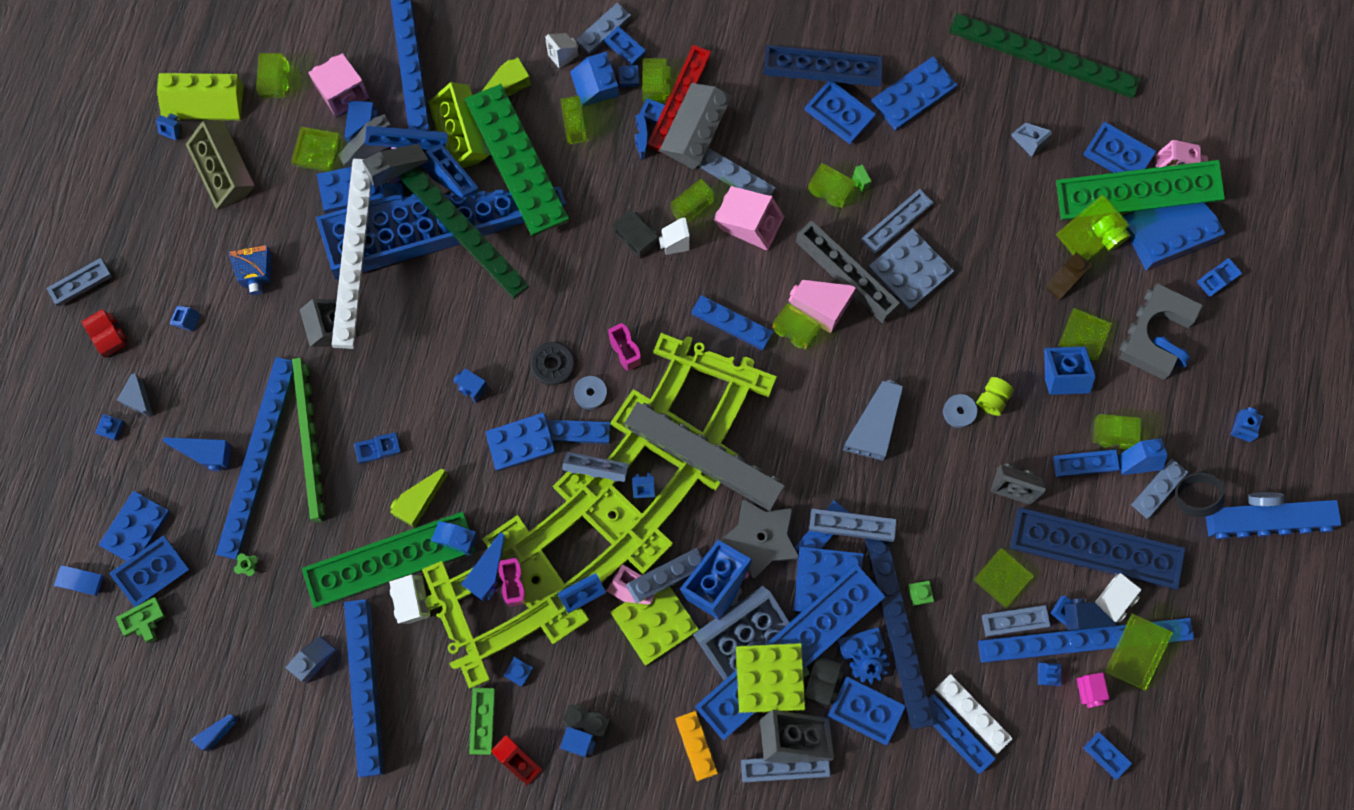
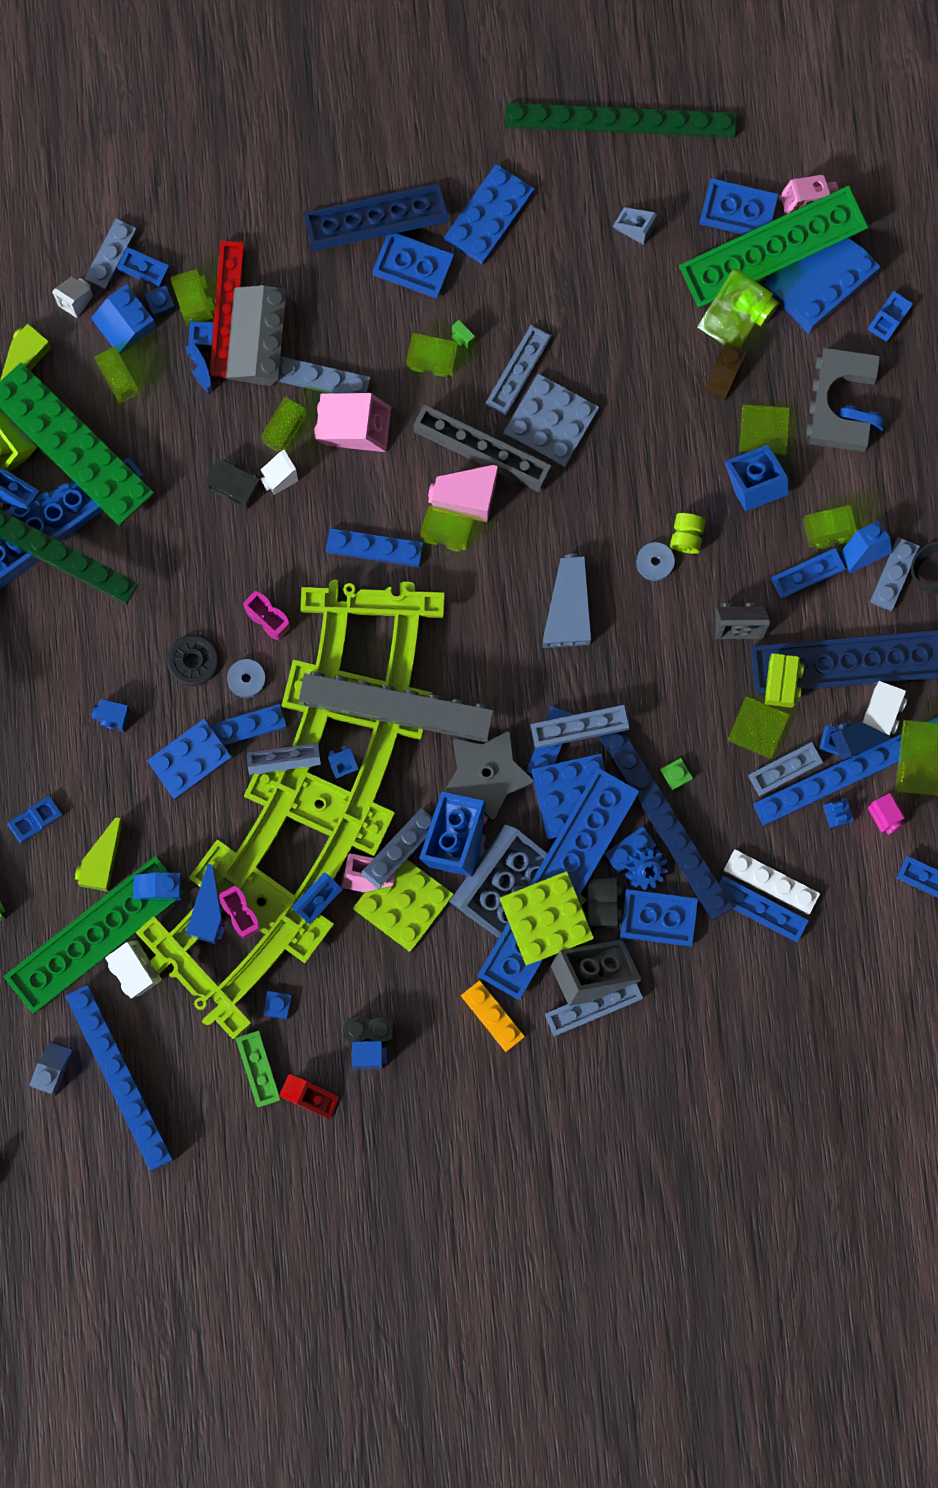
camera: 20 degrees left, 5 degrees up
none -> lime brick [764,654,804,708]

